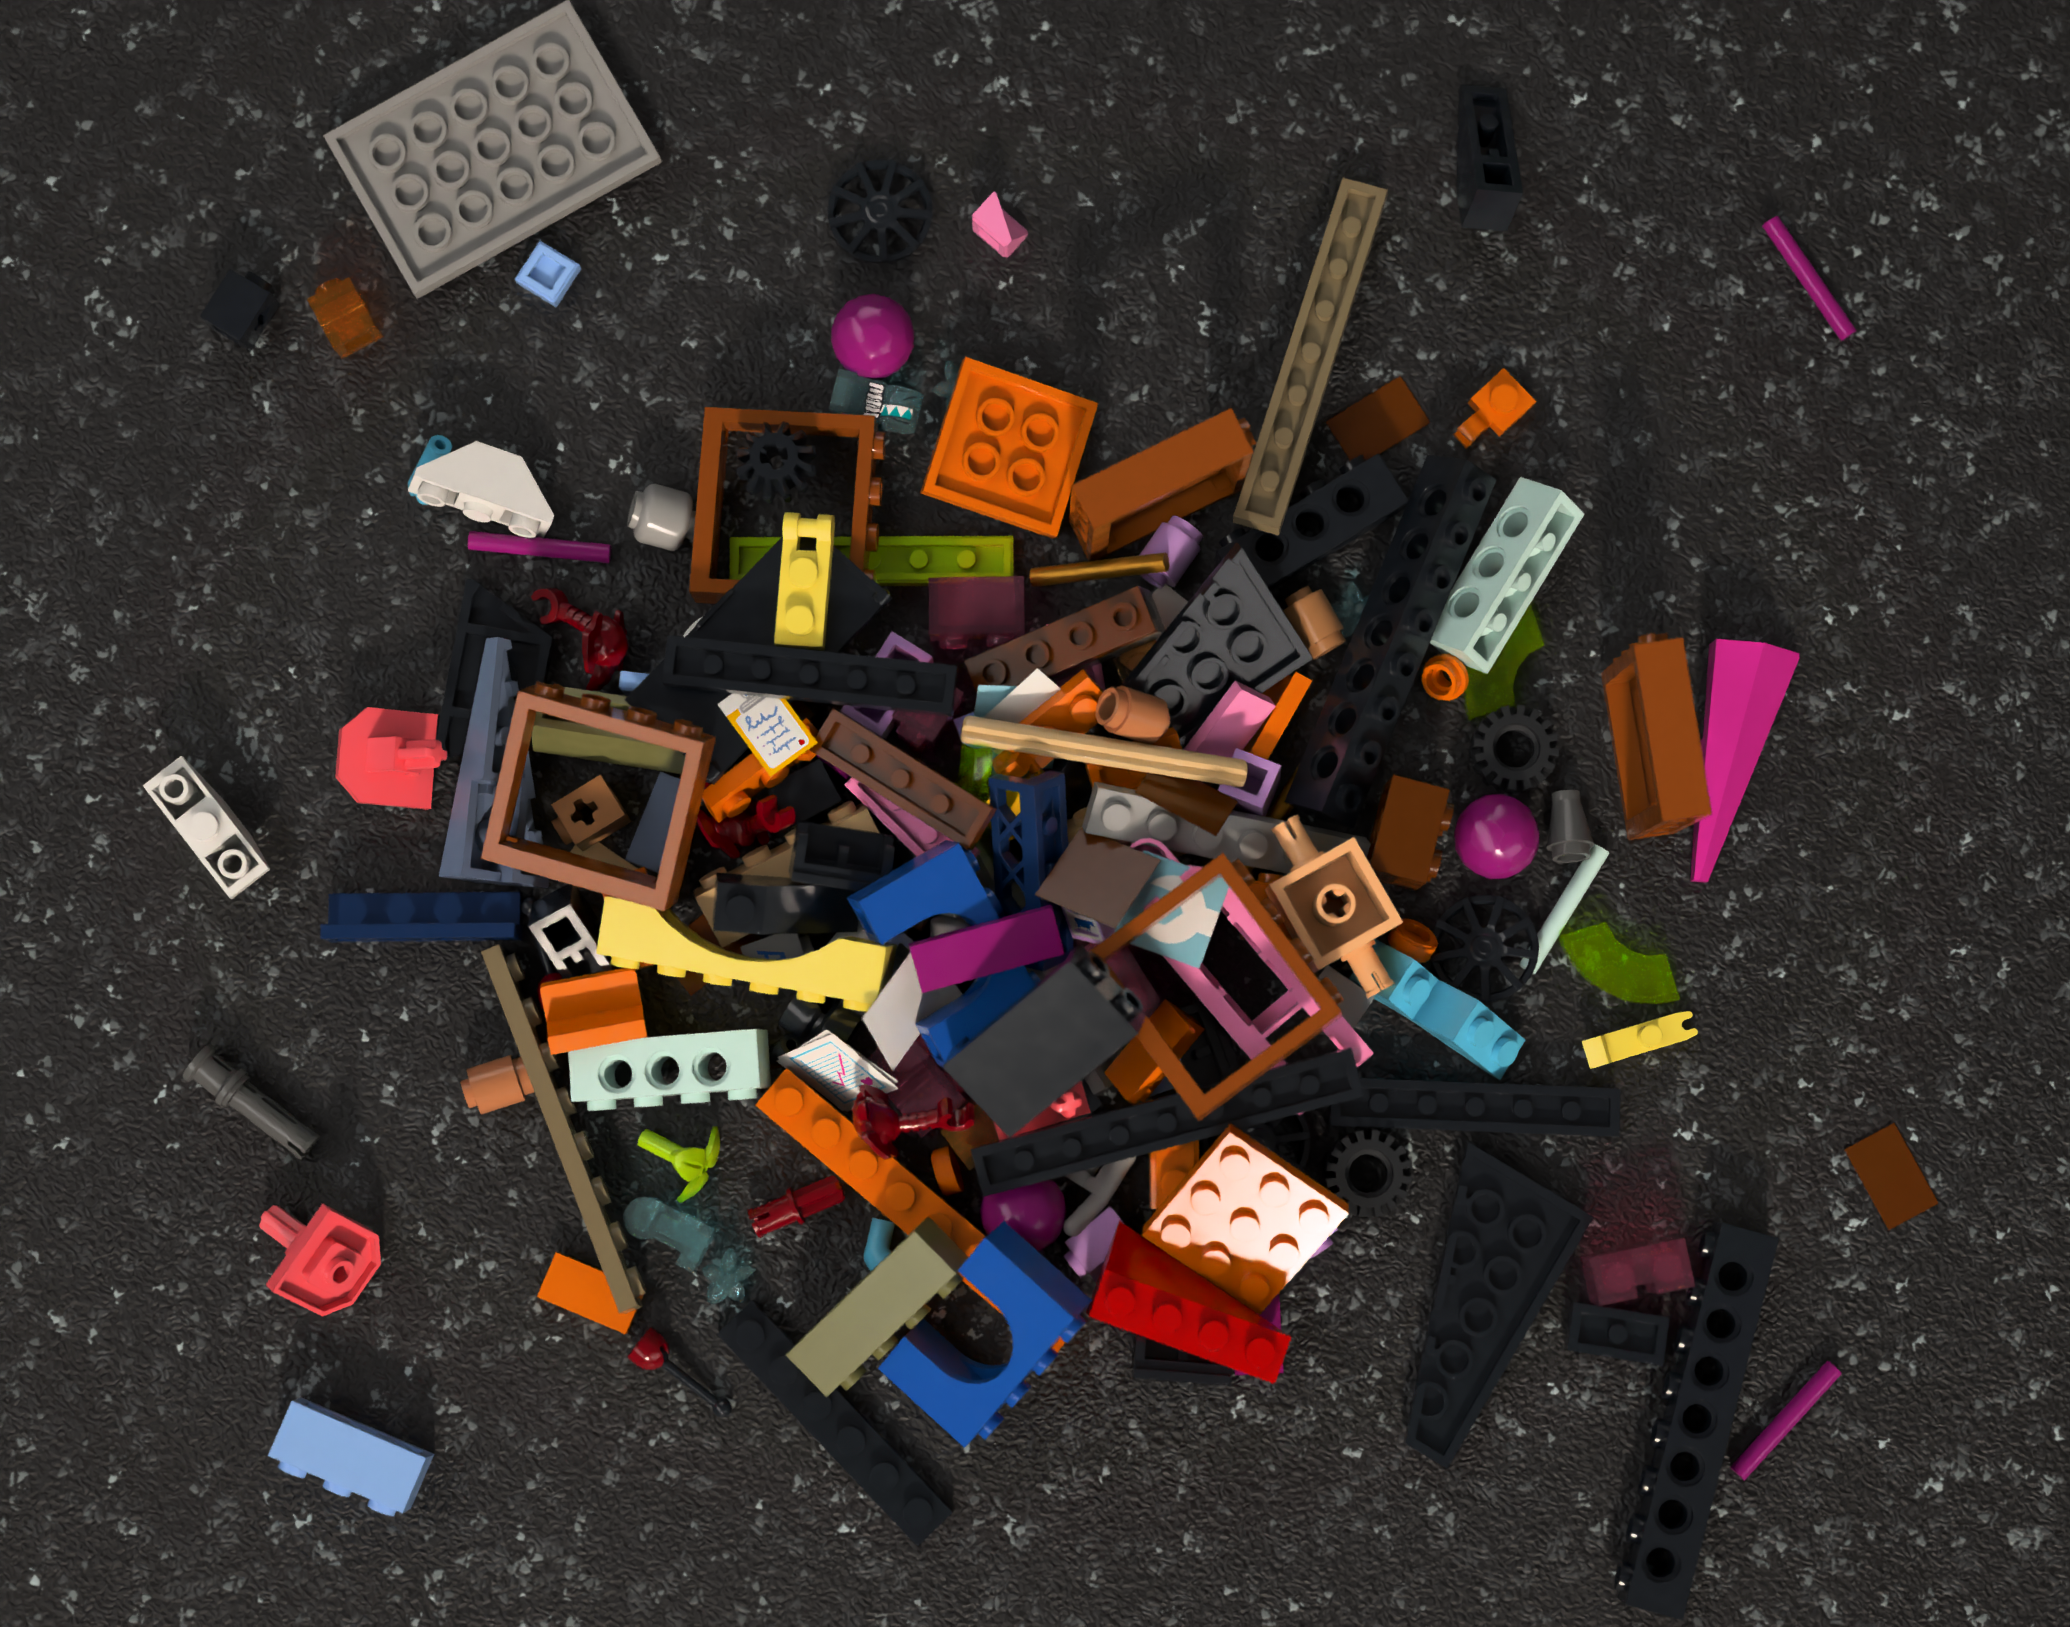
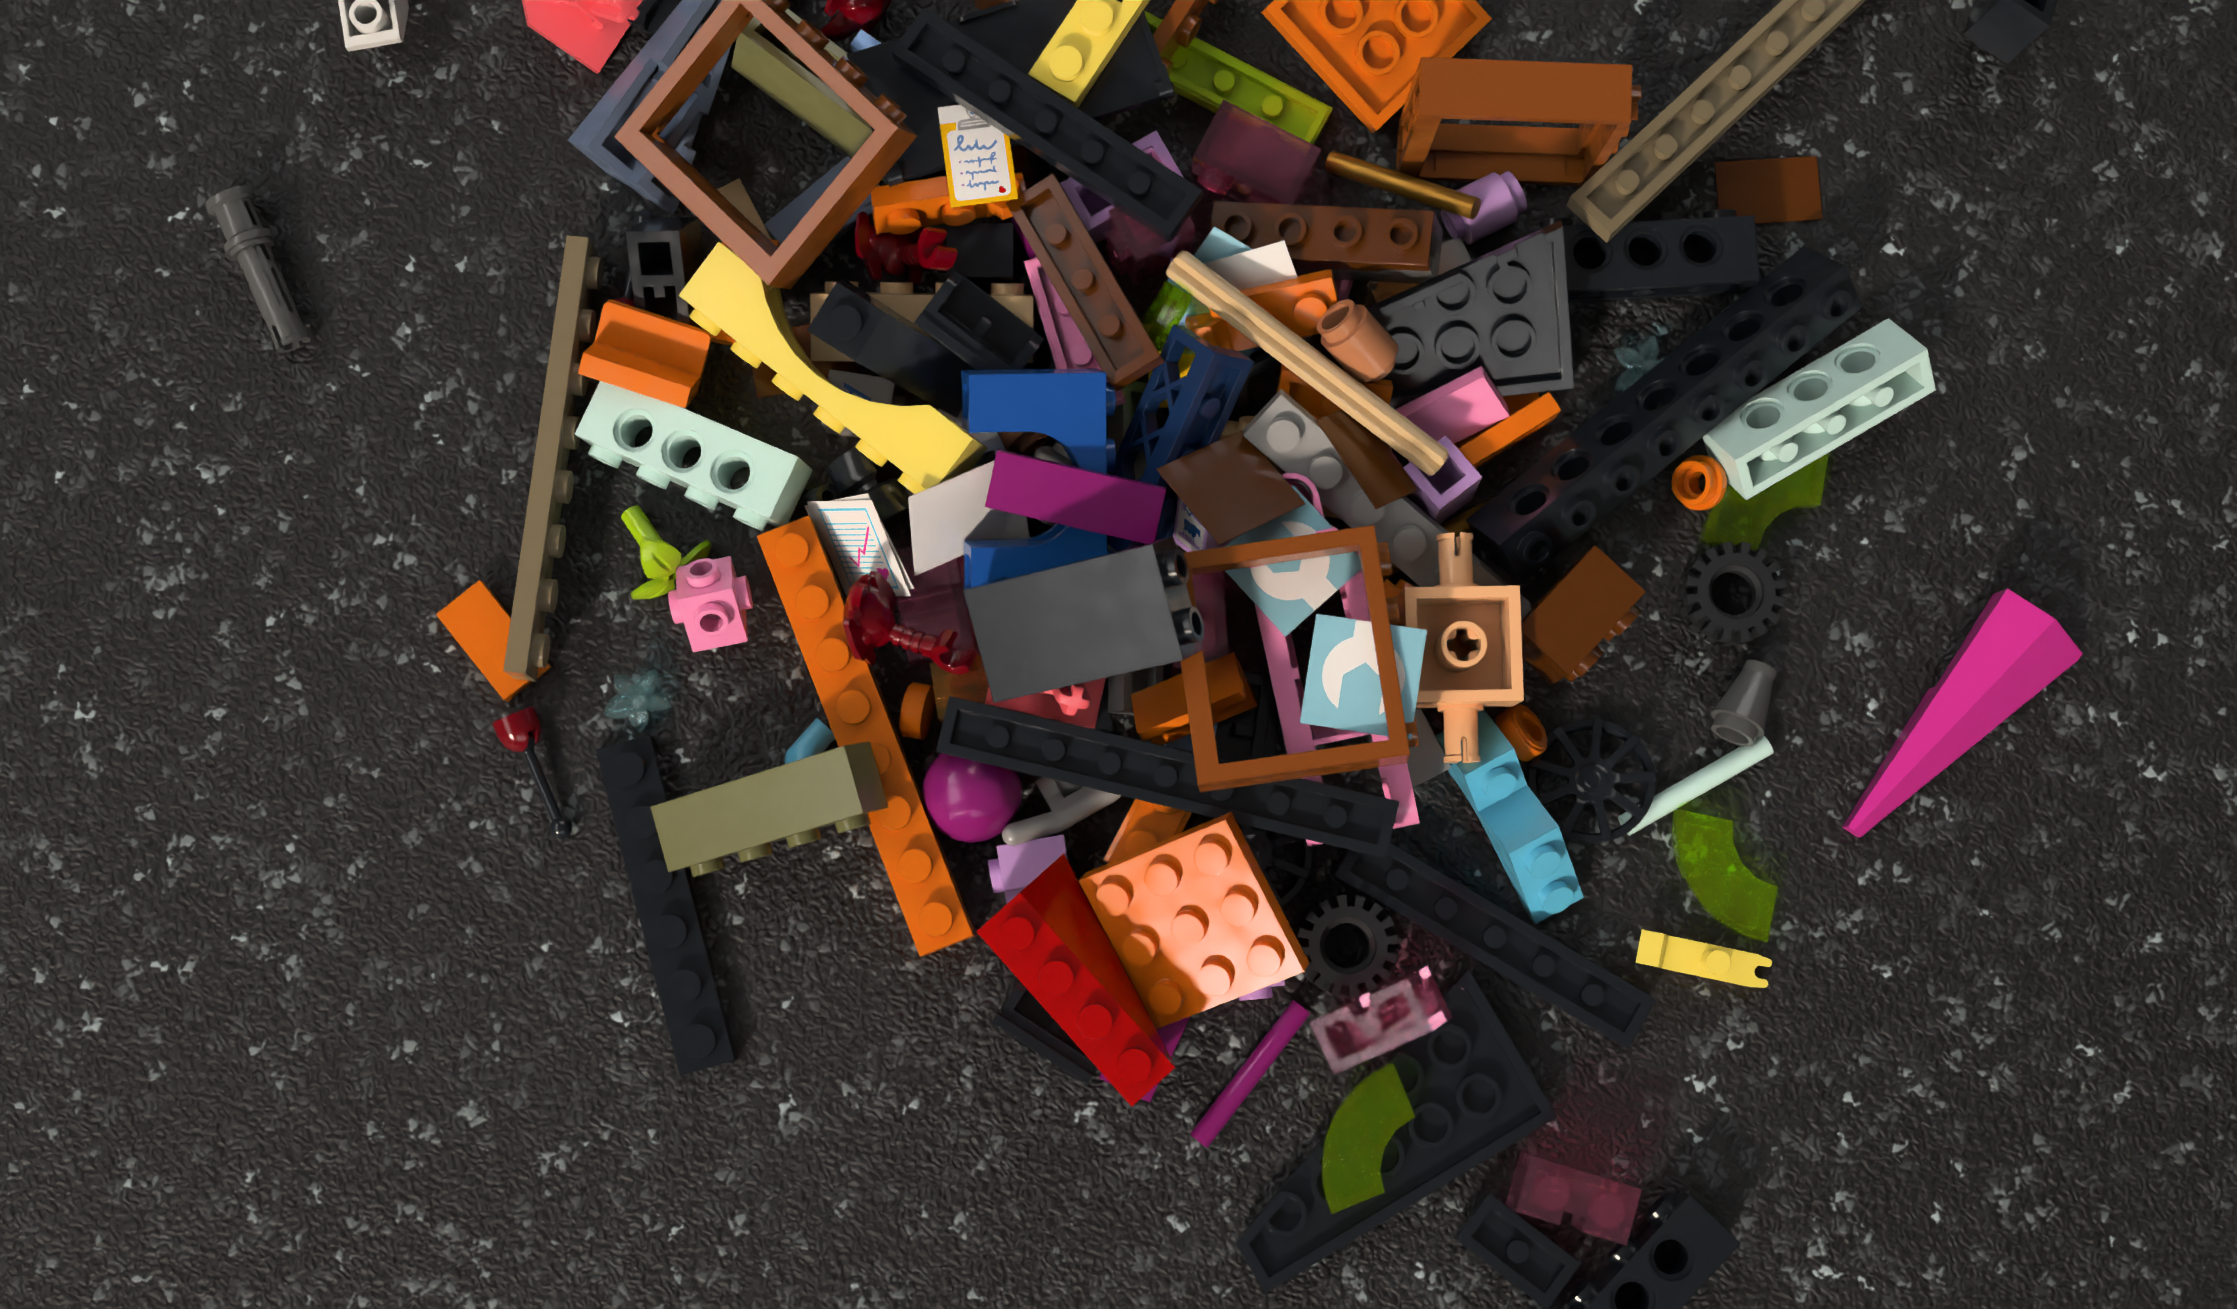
camera: 30 degrees right, 0 degrees up
coral piece [259,1203,381,1316] -> none
light blue brick [268,1398,434,1516] -> none
dark blue fence [320,892,523,943] -> none
nougat brick [460,1055,534,1115] -> none
medium nougat brick [551,774,632,851] -> none
clear light blue leg [623,1196,718,1273] -> none
dark red axle [748,1176,845,1238] -> none
blue arch [878,1221,1092,1448] -> none
medium nougat brick [1283,586,1346,660] -> none
orange plate [1454,368,1536,448] -> none
magenta piece [1454,794,1539,879] -> none
dark orange window [1601,633,1712,840] -> none
reddish brown sticker [1844,1123,1939,1230] -> none
none -> bright pink brick [668,556,753,652]
none -> magenta bar [1190,1000,1311,1148]
none -> medium azure sticker [1300,614,1427,740]
none -> clear pink brick [1309,966,1452,1075]
none -> clear neon green tile [1321,1062,1415,1214]

